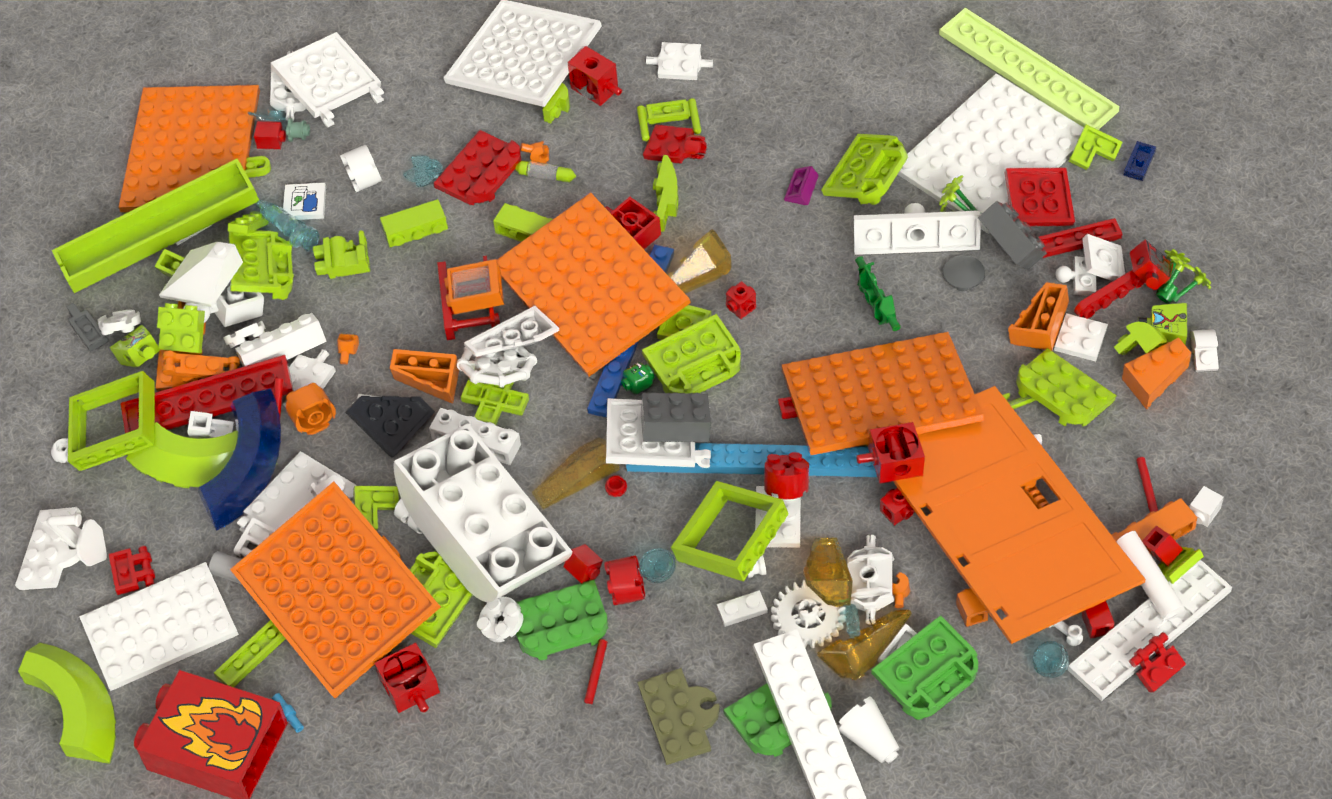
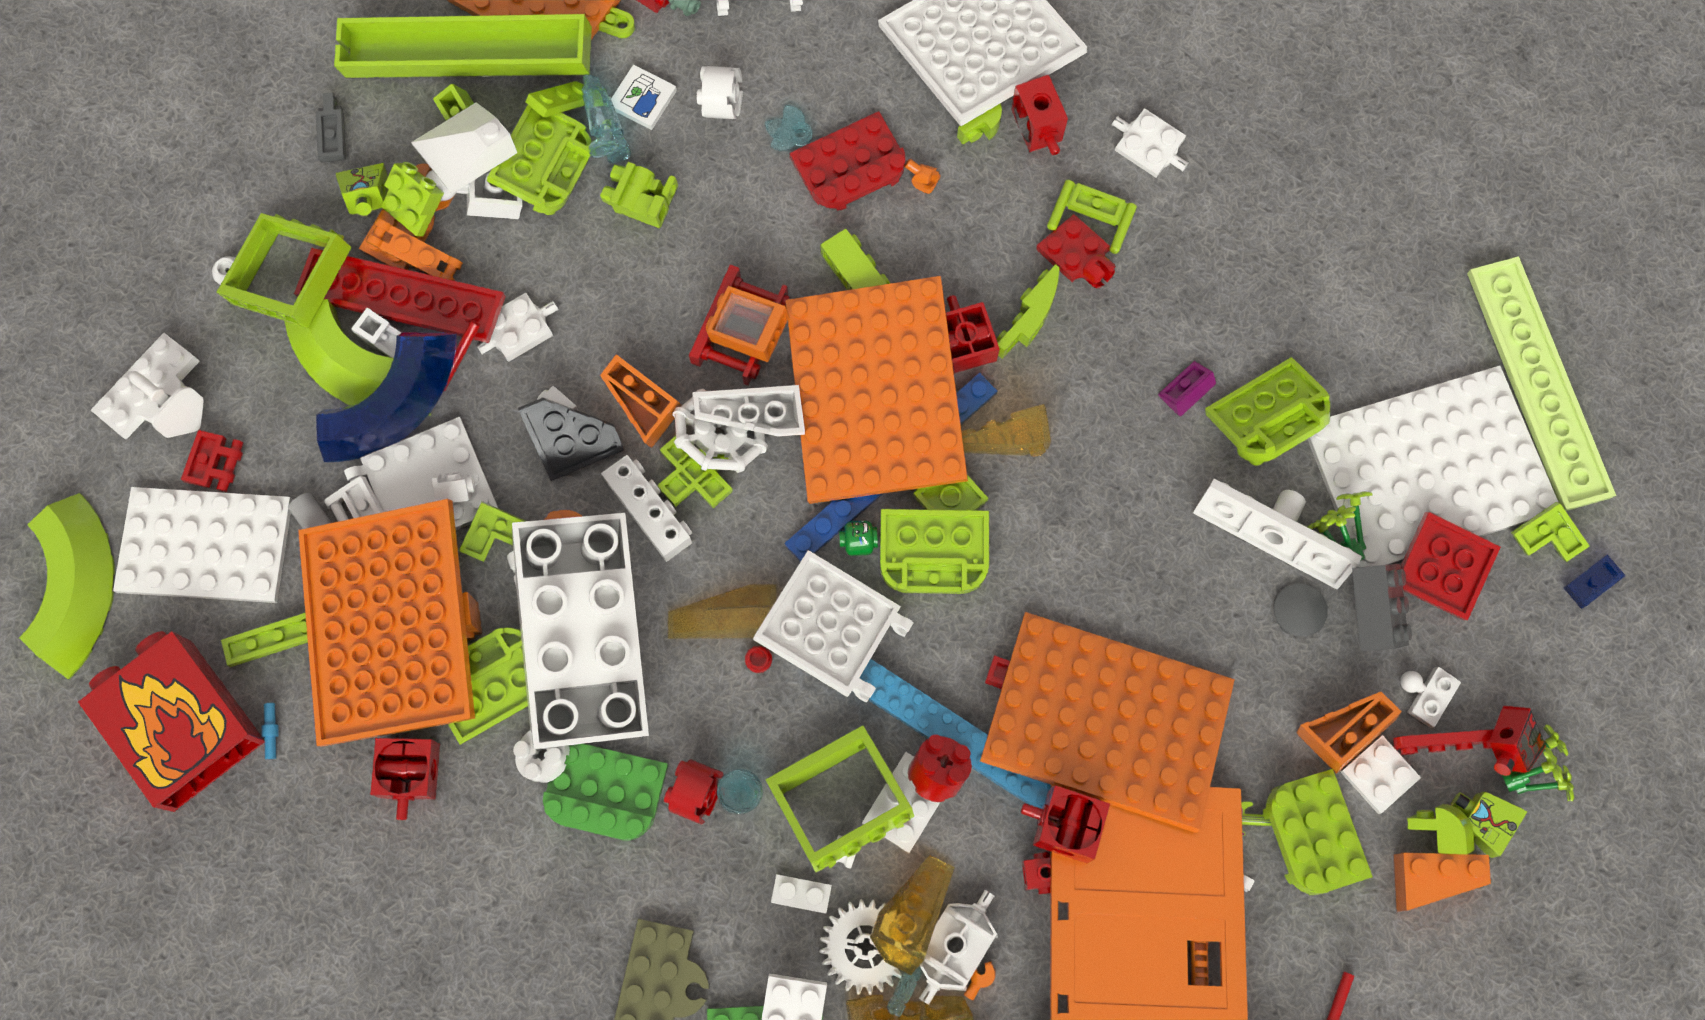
camera: 25 degrees right, 20 degrees up
white plate [98,310,141,335] -> none
white plate [223,321,266,348] -> none
white brick [235,313,327,367] -> none
orange brick [286,383,336,435] -> none
orange piece [337,334,359,364] -> none
lime brick [380,199,448,248] -> none
piece [515,161,576,182] -> none
red brick [563,544,603,583] -> none
red bar [584,639,608,704] -> none
dark grey brick [641,393,711,442] -> none
red brick [726,281,756,319] -> none
green plate [855,256,901,331] -> none
red plate [1038,218,1123,258] -> none
white plate [1082,234,1125,281] -> none
white brick [1190,329,1219,372] -> none

